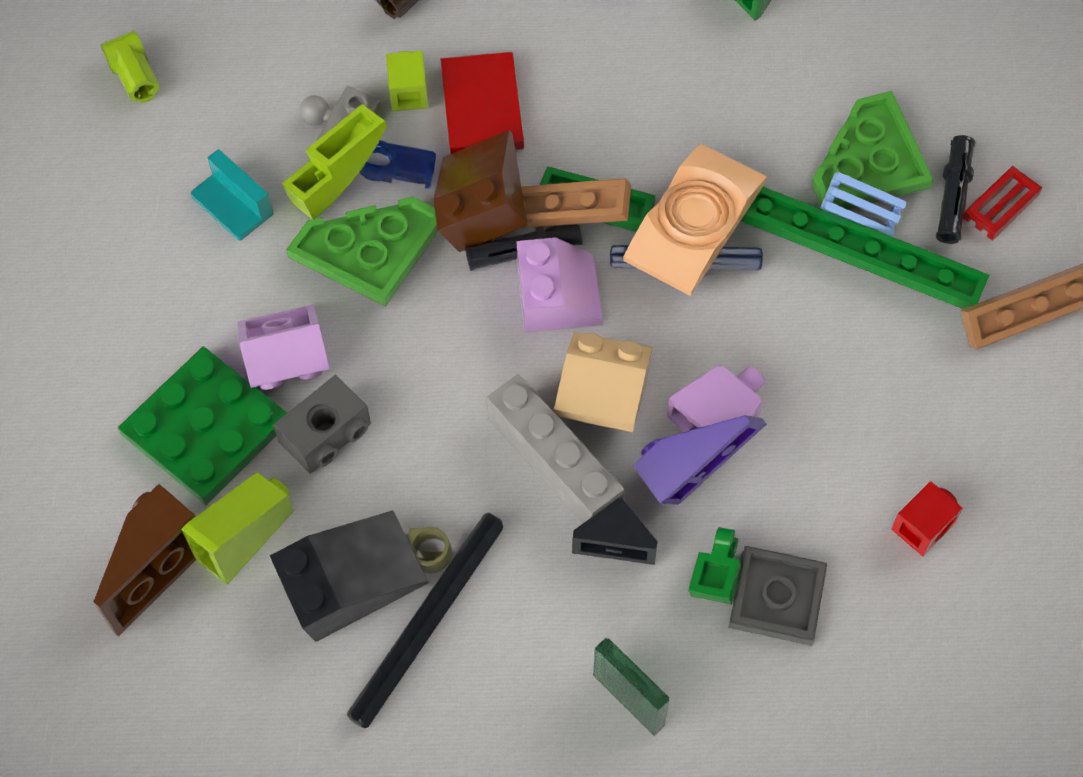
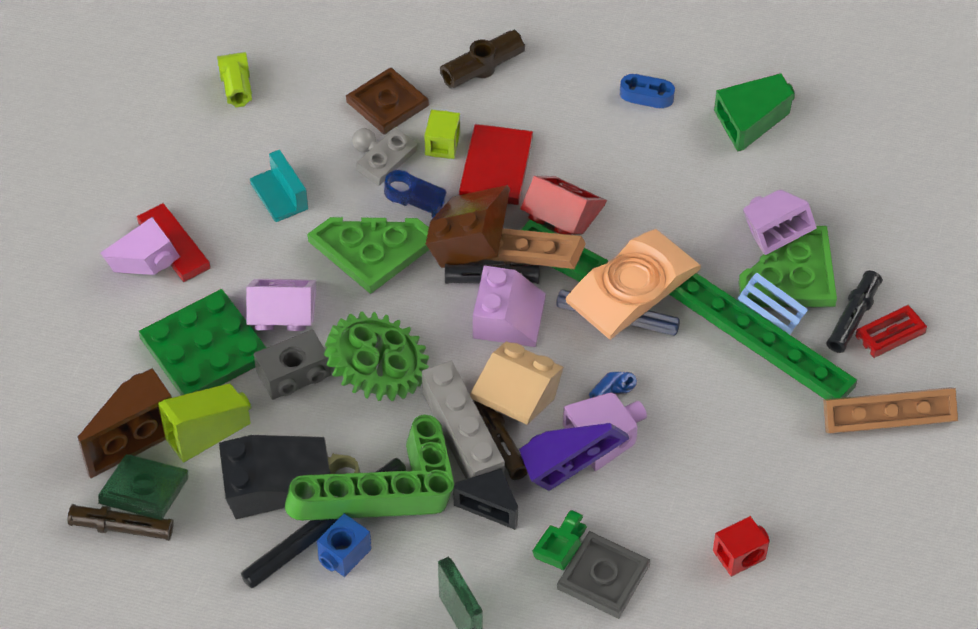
camera: 15 degrees right, 10 degrees down
lime slope [282,104,387,220] -> none
none -> dark brown pin [67,504,174,541]
none -> clear green tile [98,454,188,520]
none -> lavender slope [100,217,180,275]
none -> red tile [137,203,211,282]
none -> bright green beam [285,414,454,521]
none -> blue brick [317,513,372,577]
none -> bright green gear [324,311,429,401]
none -> reddish brown tile [346,67,429,134]
none -> dark brown pin [473,400,528,480]
none -> slope [520,175,607,235]
none -> blue arm [589,372,637,398]
none -> lavender torso [743,190,817,255]

